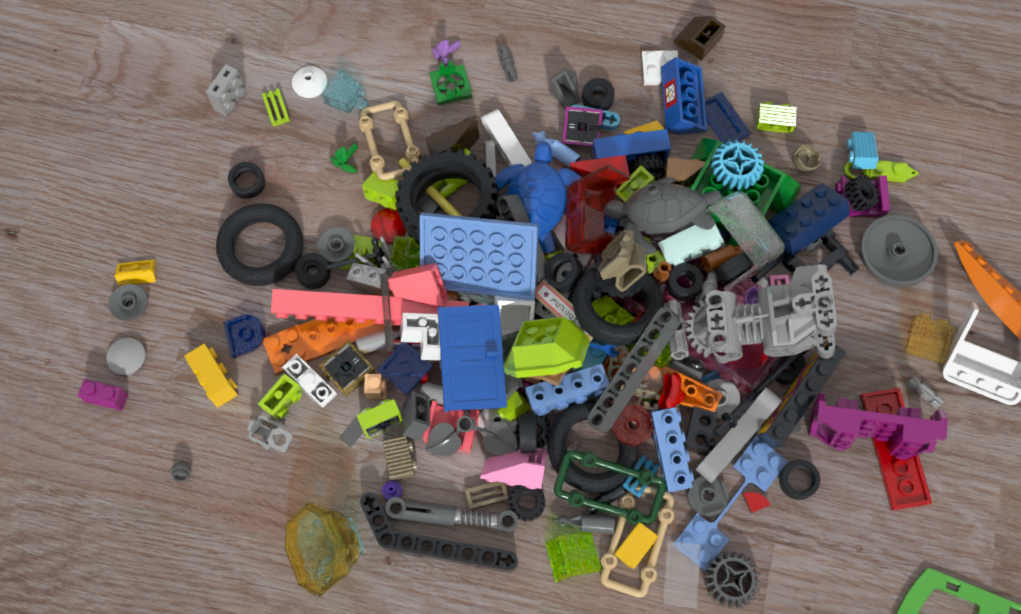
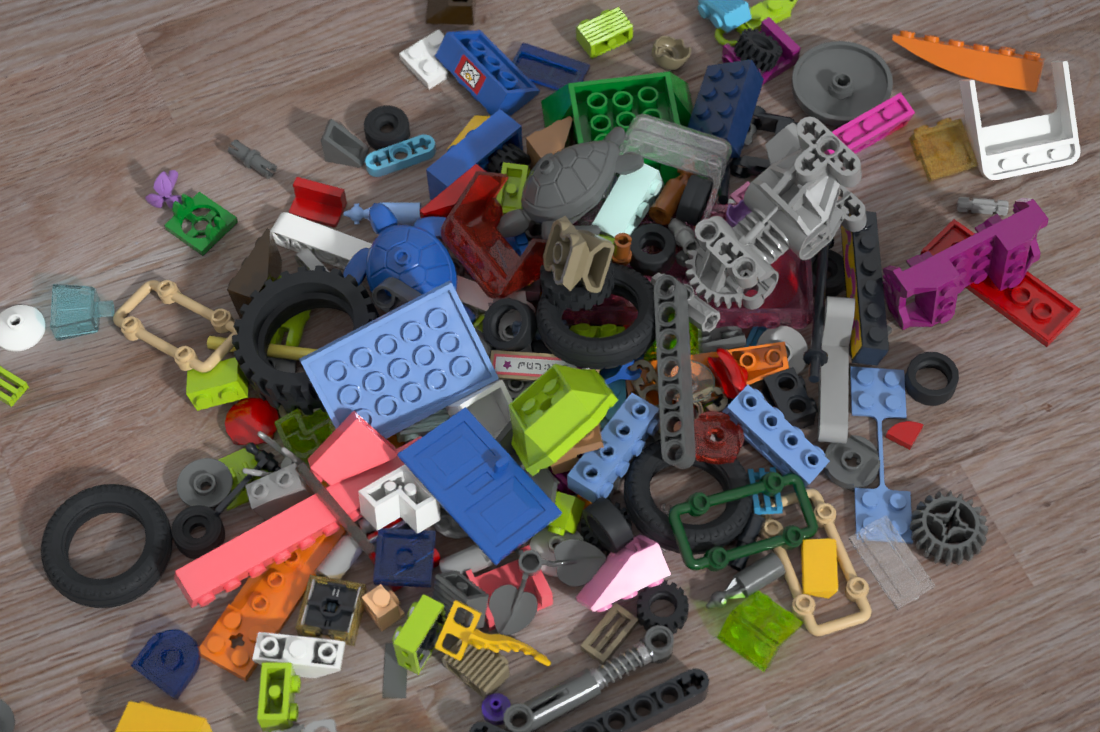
camera: 35 degrees left, 10 degrees down
black tyre [228,162,265,199] -> none
green plant [329,143,358,173] -> none
black piece [562,106,603,147] -> none
medium azure gear [711,139,764,190] -> none
none -> red panel [289,177,347,227]
none -> yellow piece [434,600,551,666]
none -> dark pink fence [824,93,915,155]

